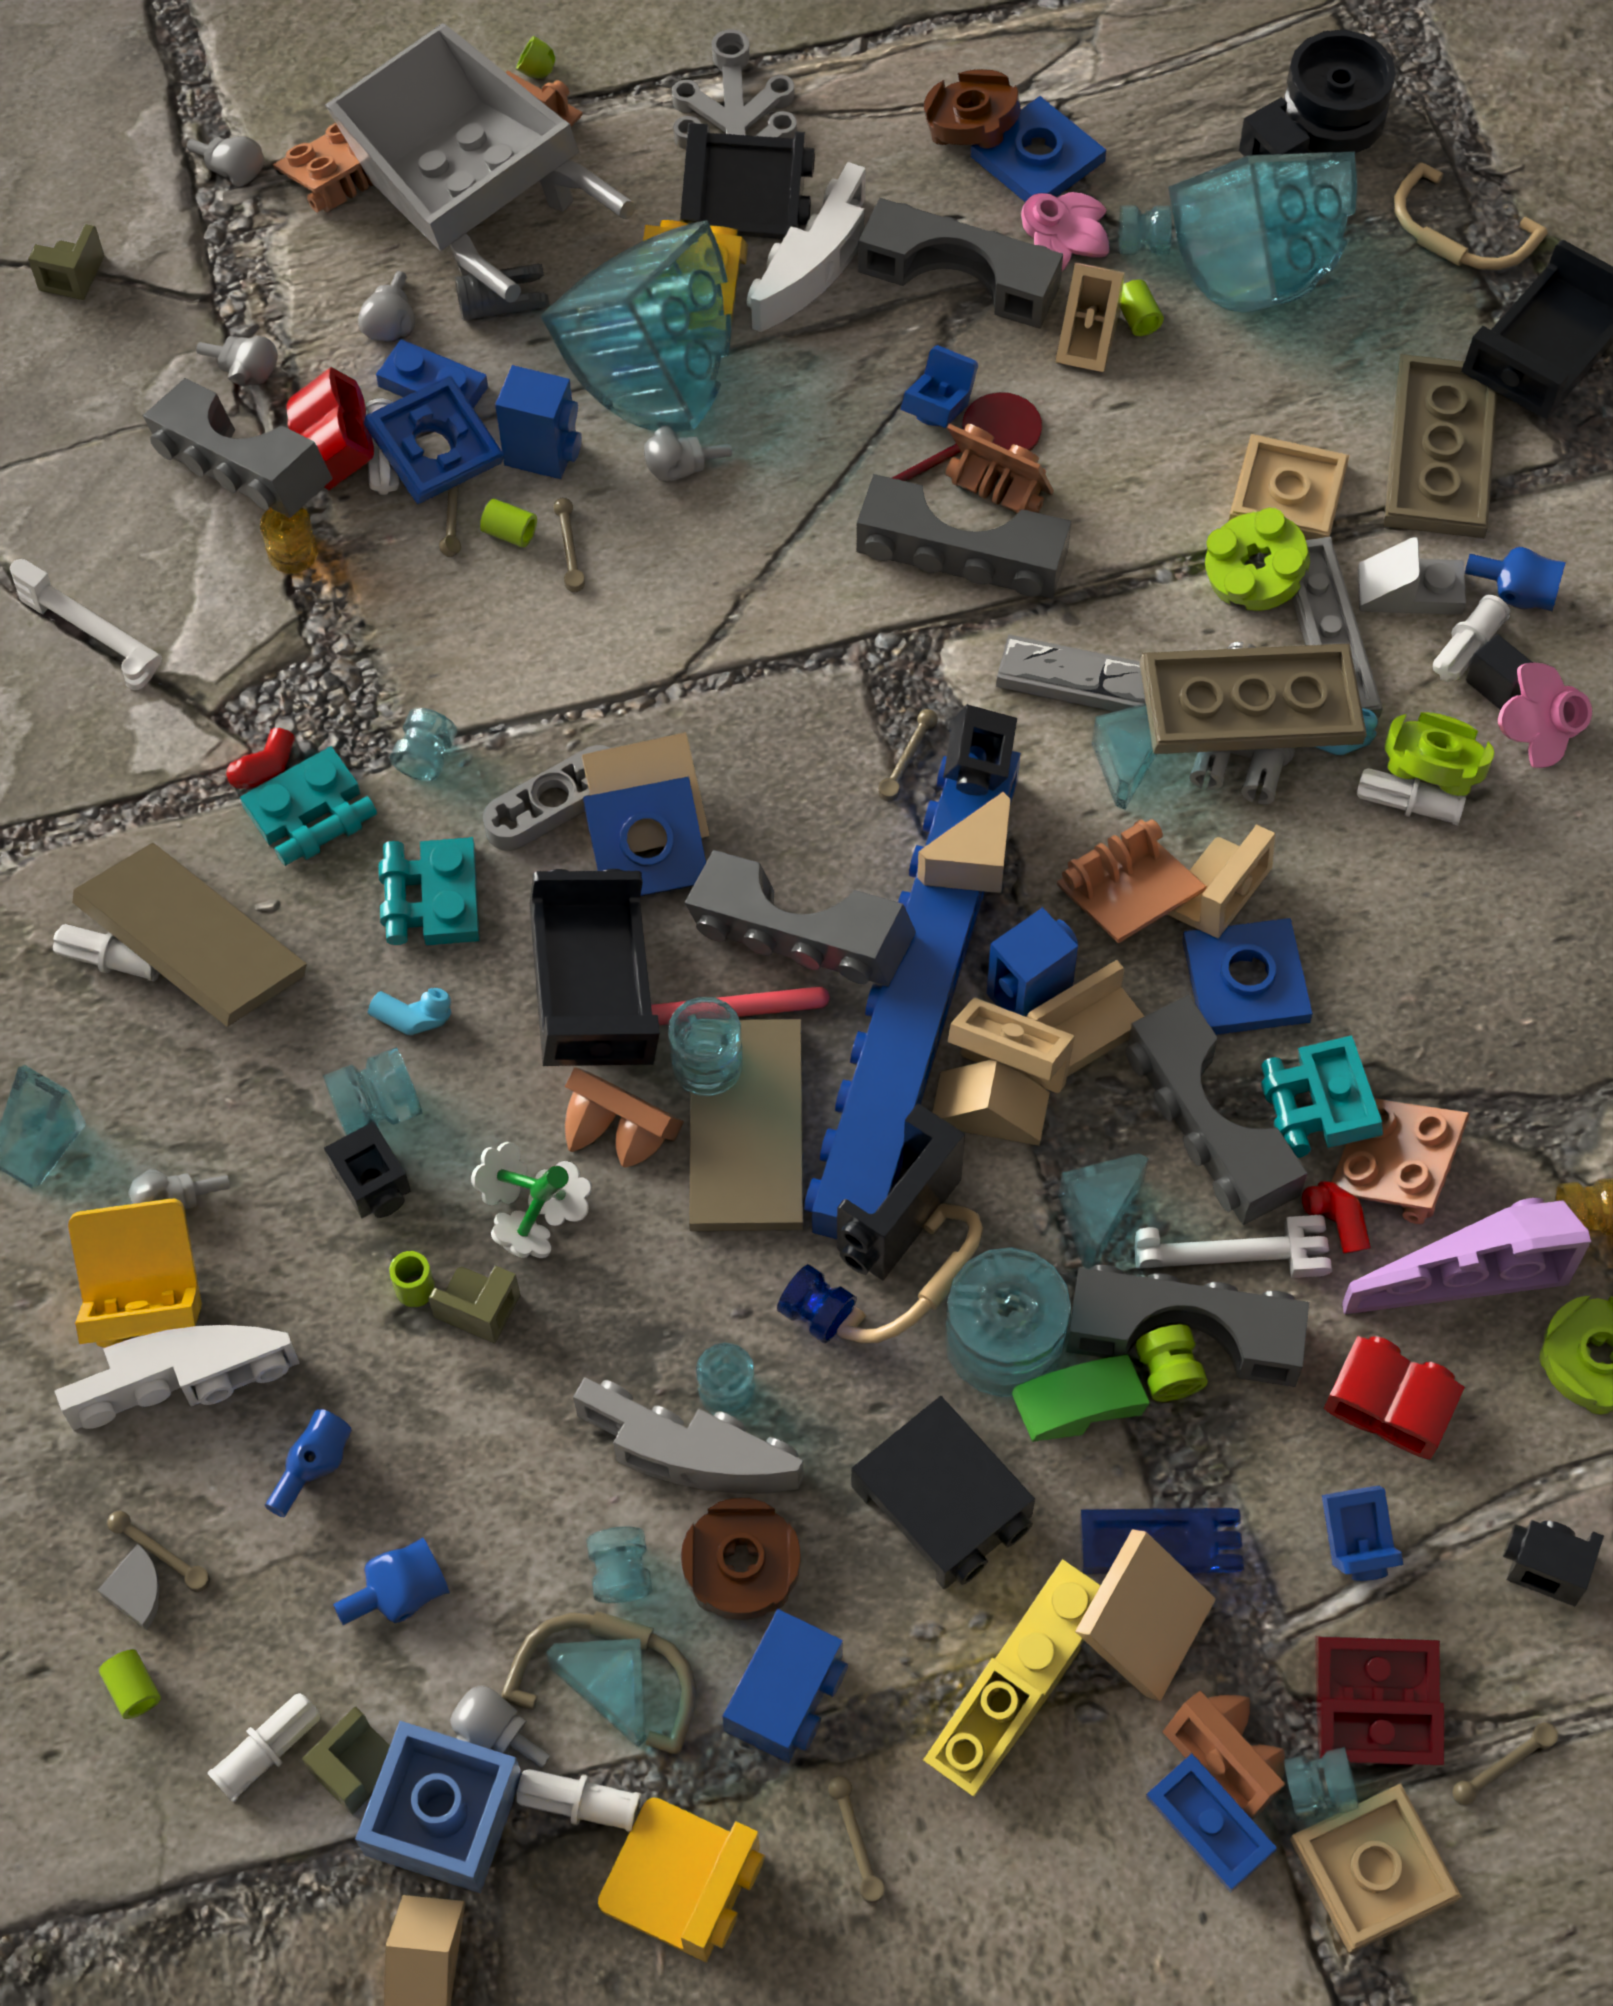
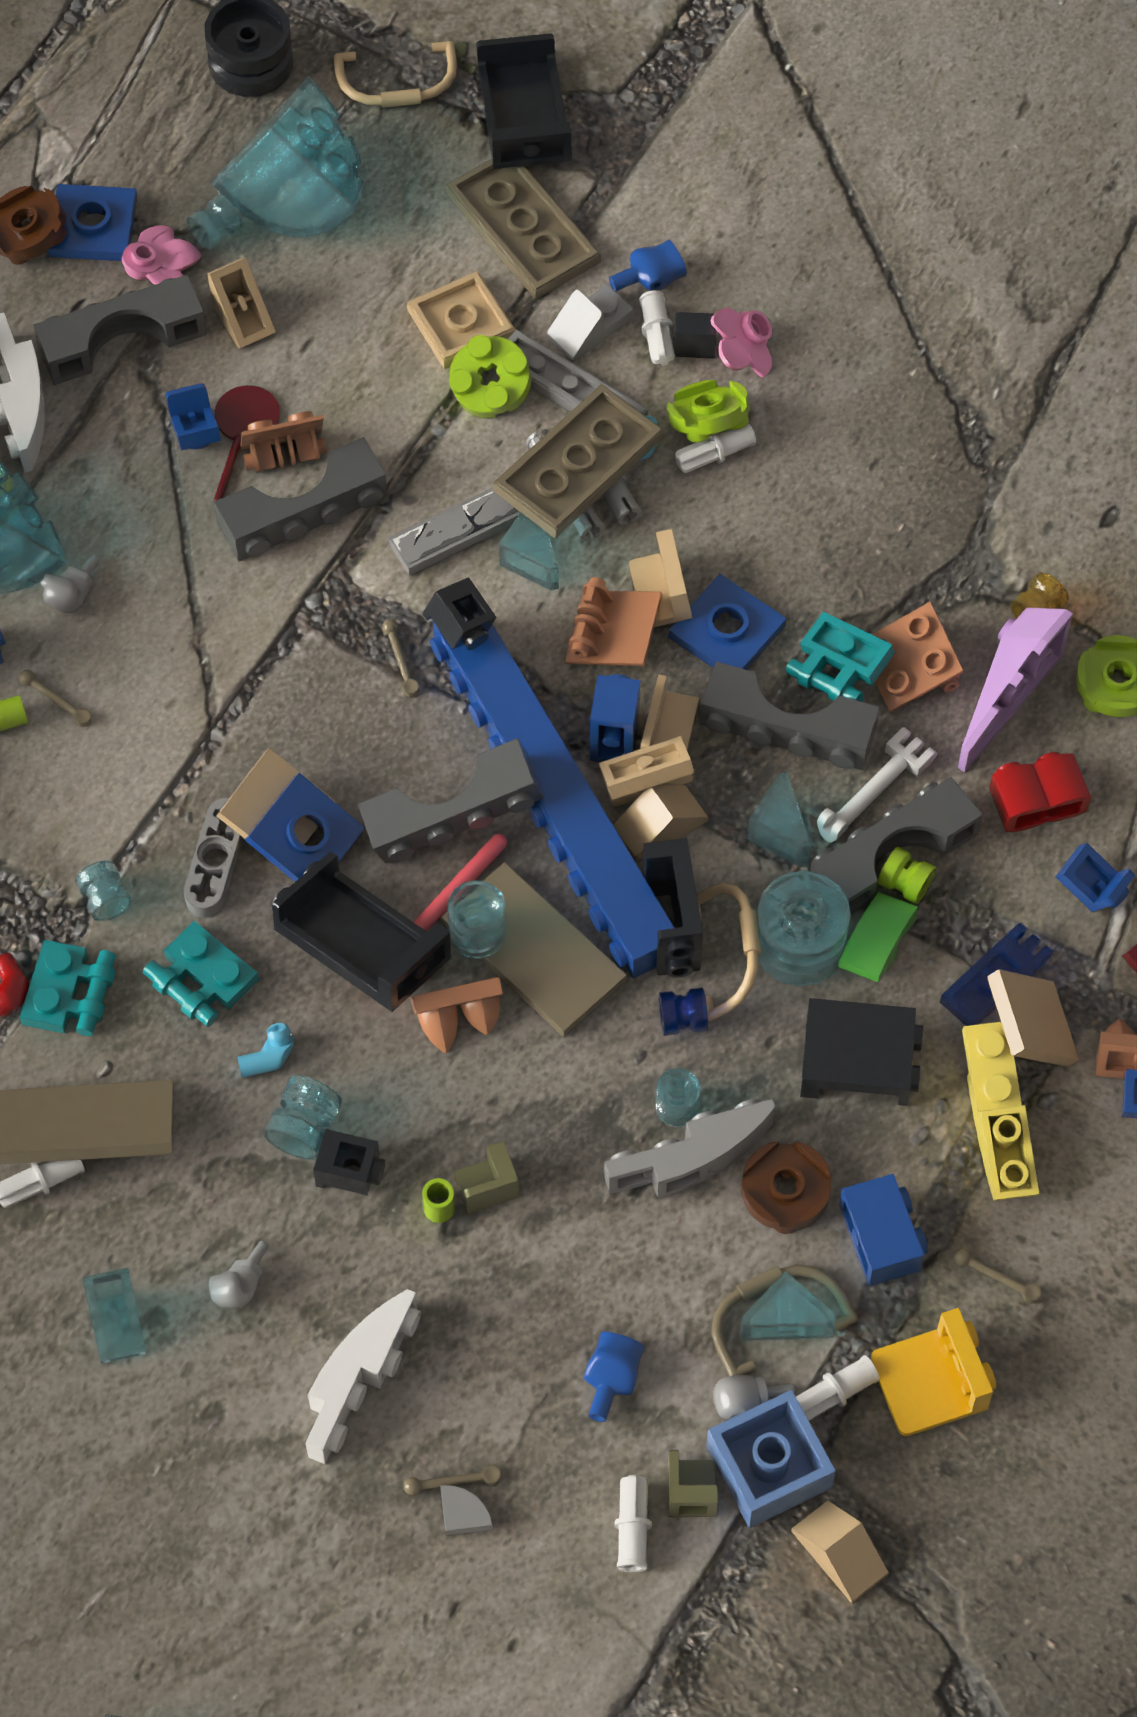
camera: 45 degrees left, 0 degrees up
yellow bracket [68,1199,202,1347] -> none
lime hinge [98,1649,161,1719] -> none
blue piece [265,1409,352,1517] -> none
white plant [471,1142,592,1258] -> none
clear light blue wheel [586,1527,653,1603] -> none
tan slope [917,792,1010,893] -> none
lime hinge [1120,279,1164,336] -> none
black brick [1239,97,1313,187] -> none
red arm [1302,1181,1371,1254] -> none

